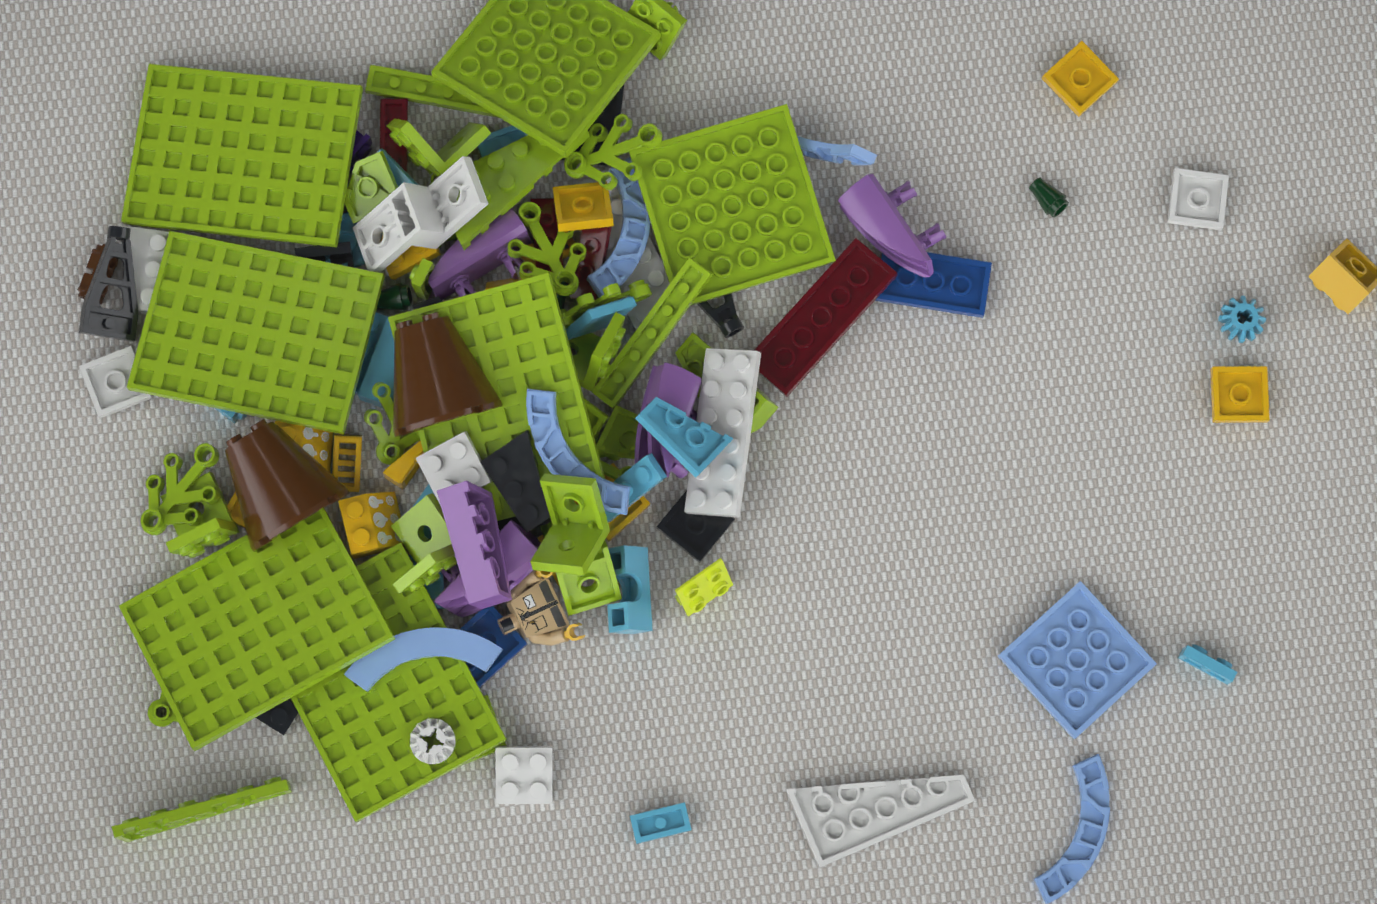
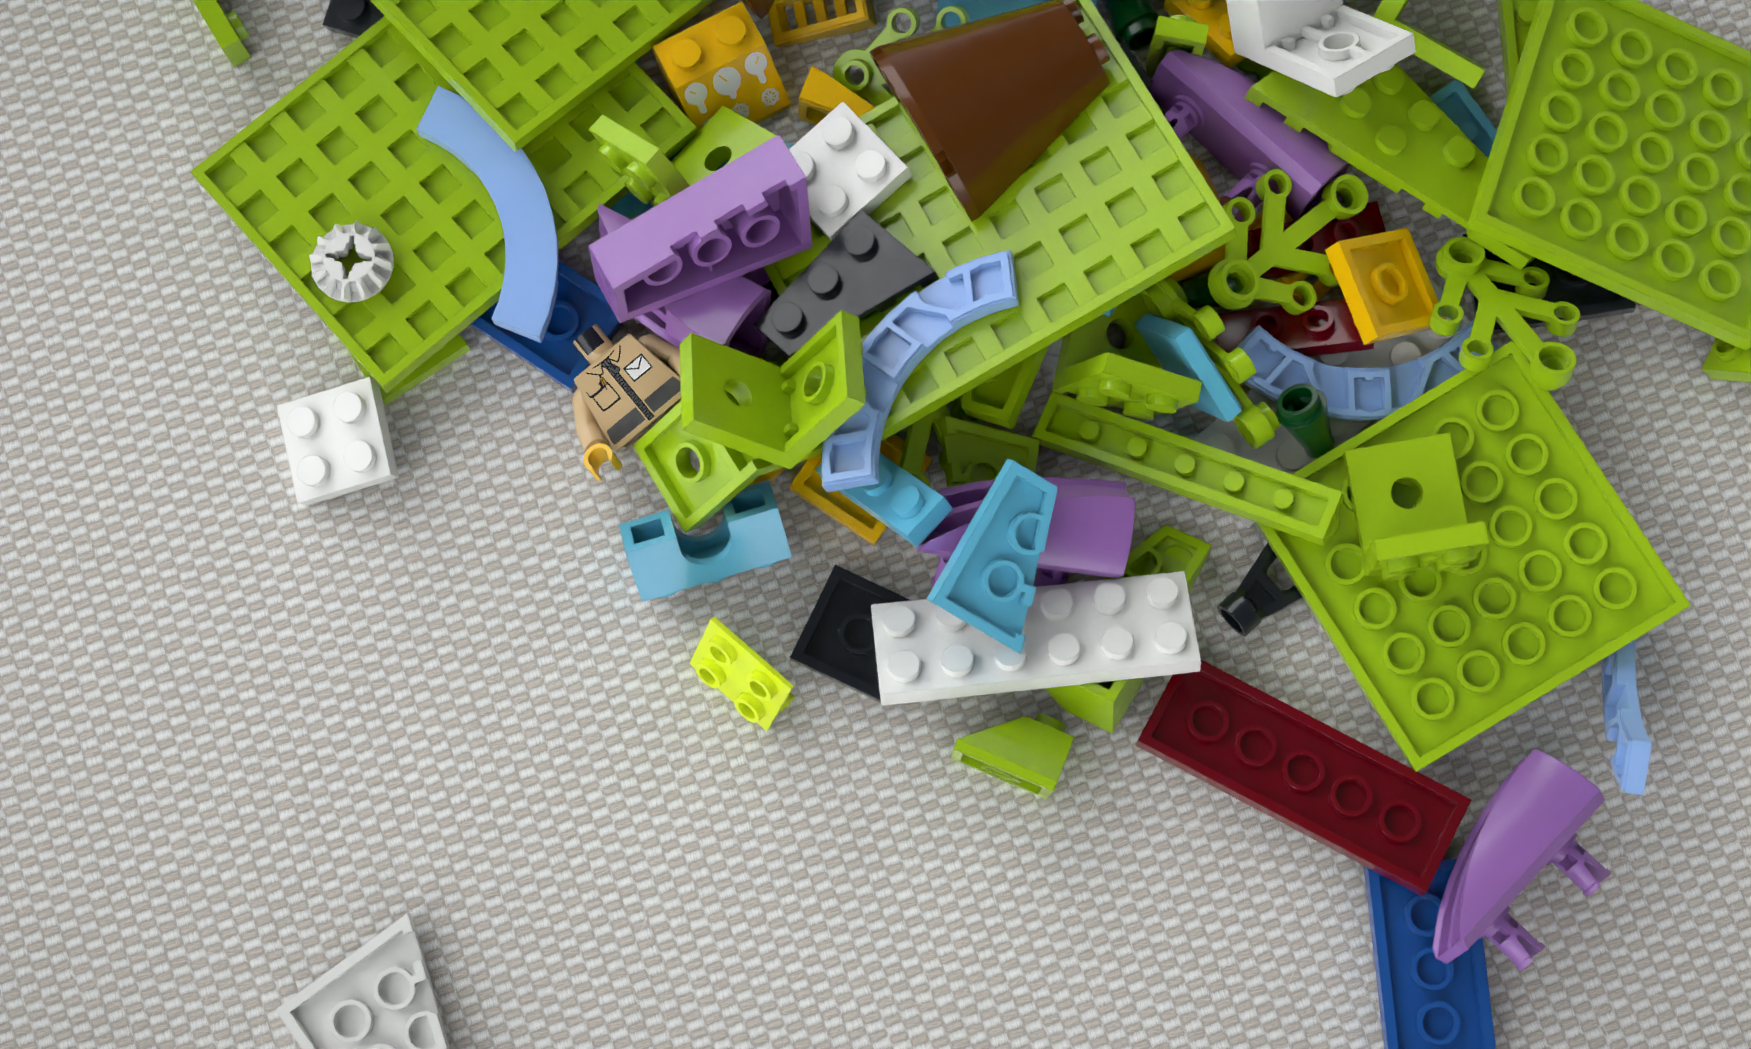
camera: 85 degrees right, 0 degrees up
medium azure plate [630,802,692,844] -> none
none -> lime slope [950,713,1074,799]
none -> dark green cone [1276,383,1335,459]
none -> lime bracket [1343,432,1489,580]

